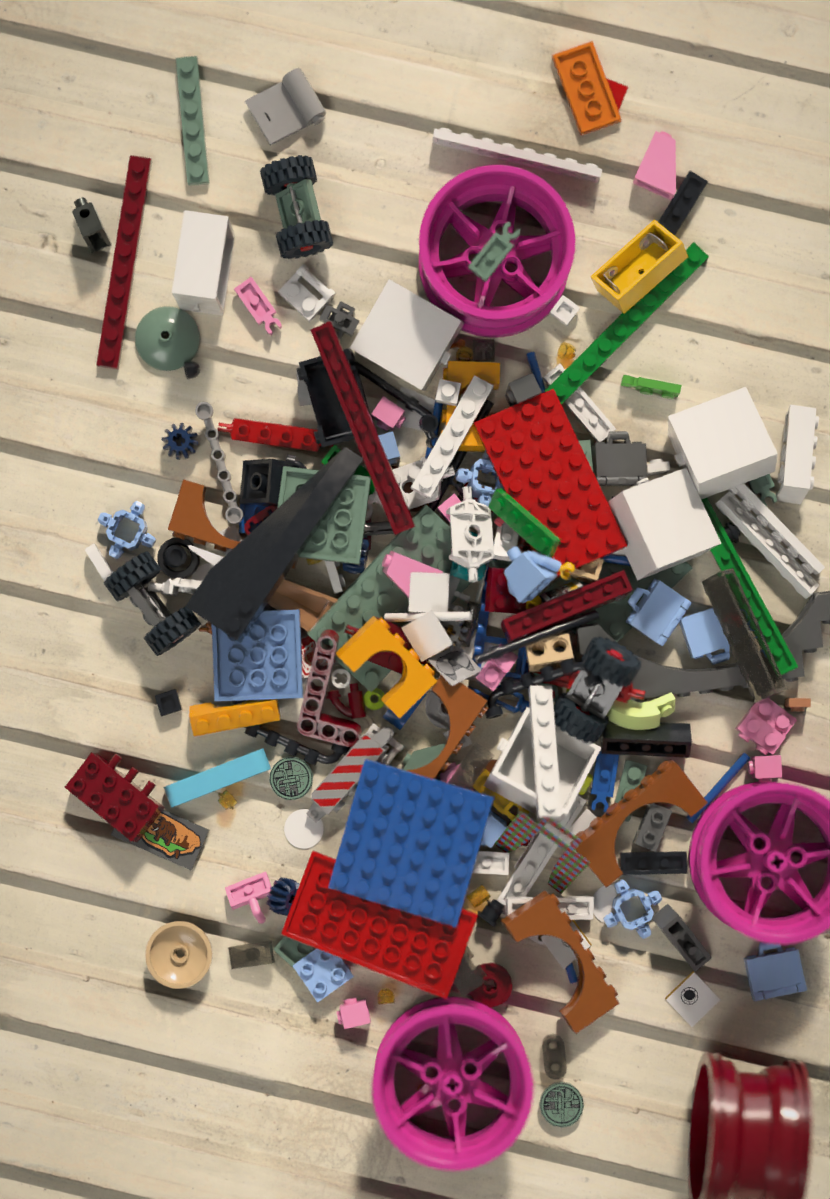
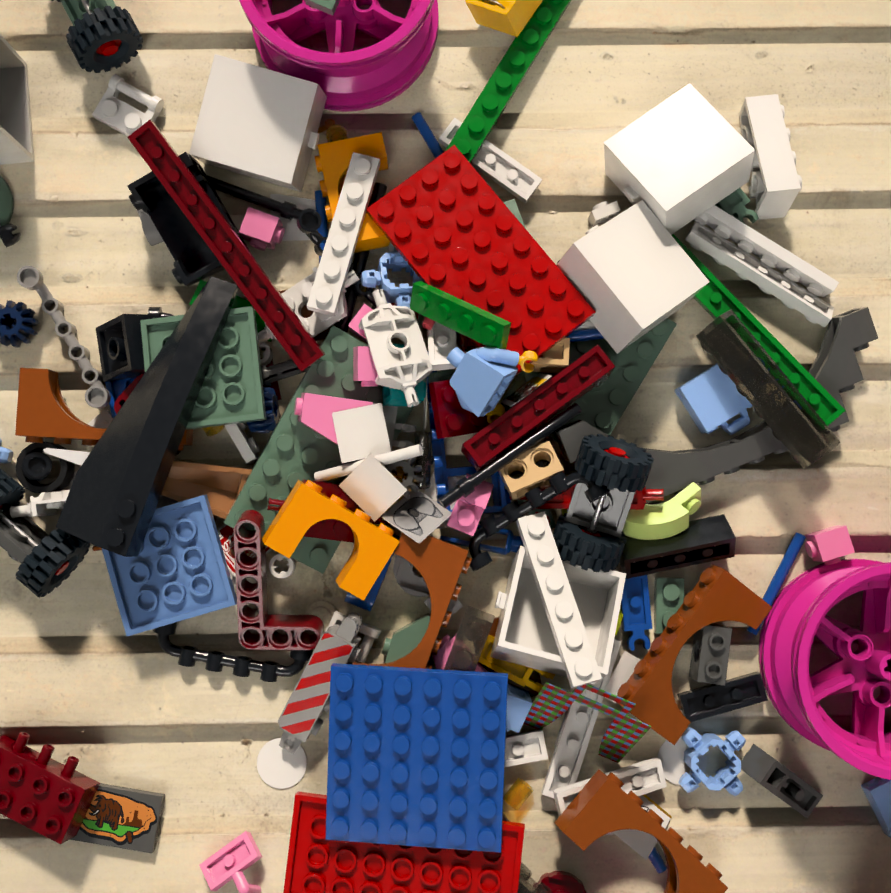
camera: 20 degrees left, 0 degrees up
black plate [155,689,183,717] -> none
medium azure beam [163,748,271,808] -> none
light orange arch [189,699,280,737] -> none
clear yellow plate [217,790,238,810] -> none
red plate [218,418,333,451] -> none
bright pink plate [234,277,282,335] -> none
dark blue gear [267,877,299,916] -> none
tile [269,757,313,800] -> none
dark grey piece [319,301,360,341] -> none
dark red plant [325,683,366,719] -> none
lime plate [364,688,385,710] -> none
light blue brick [378,431,400,466] -> none
white plate [435,379,461,406] -> none
clear smoke tile [472,339,495,362] -> none
black brick [477,899,505,927] -> none
dark grey brick [505,373,542,406] -> none
white plate [549,295,580,326] -> none
clear yellow hinge [558,342,576,361] -> none
dark grey piece [591,431,647,486] -> none
bright green plate [621,375,682,399] -> none
light blue piece [626,578,692,647] -> none
white sticker [665,971,720,1027] -> none
black plate [723,522,741,543] -> none
bright pink plate [735,694,797,756] -> none
nougat plate [785,698,811,712] -> none
none -> bright pink brick [353,346,378,387]

